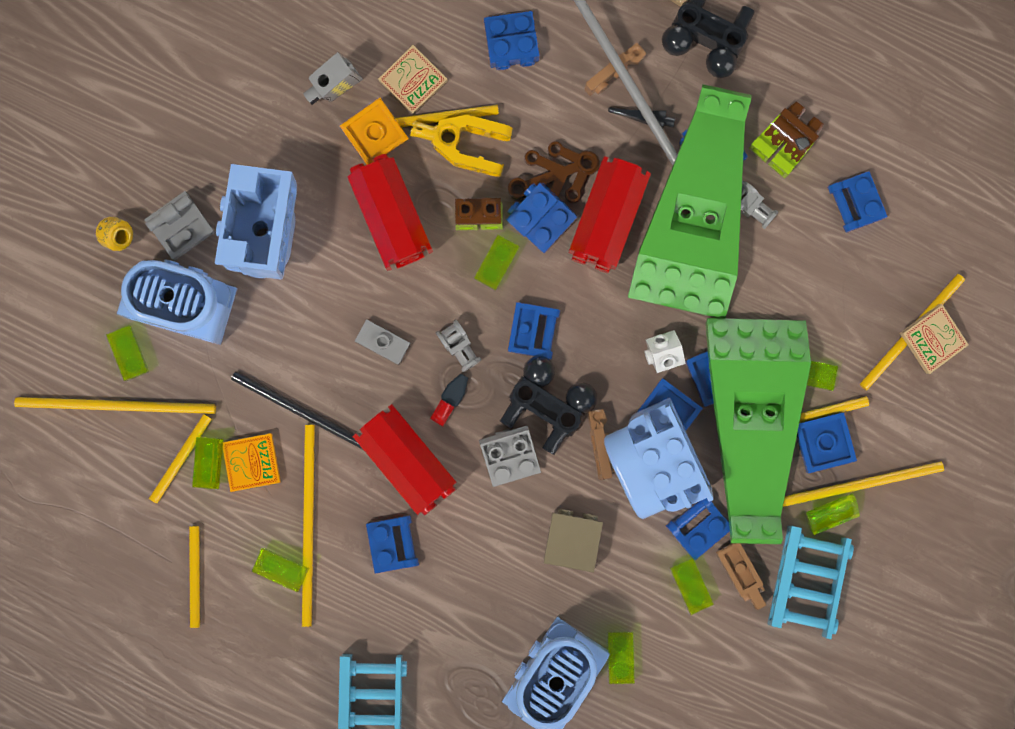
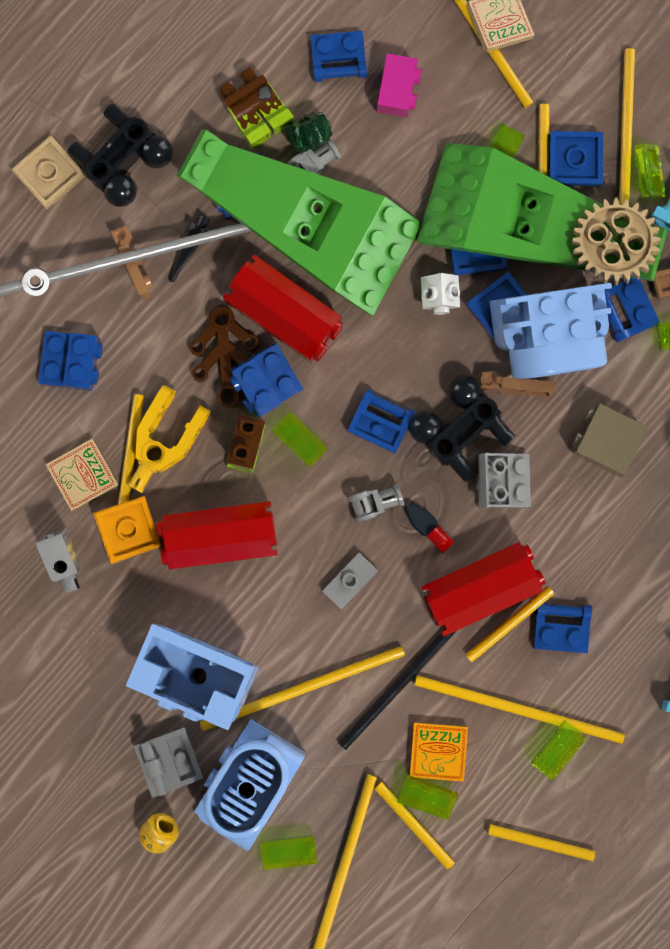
camera: 80 degrees left, 0 degrees up
none -> yellow piece [200,646,405,732]
none -> clear green gear [286,112,333,152]
none -> dark pink brick [377,53,422,118]
none -> yellow bar [465,586,555,662]
none -> tan gear [572,198,661,285]

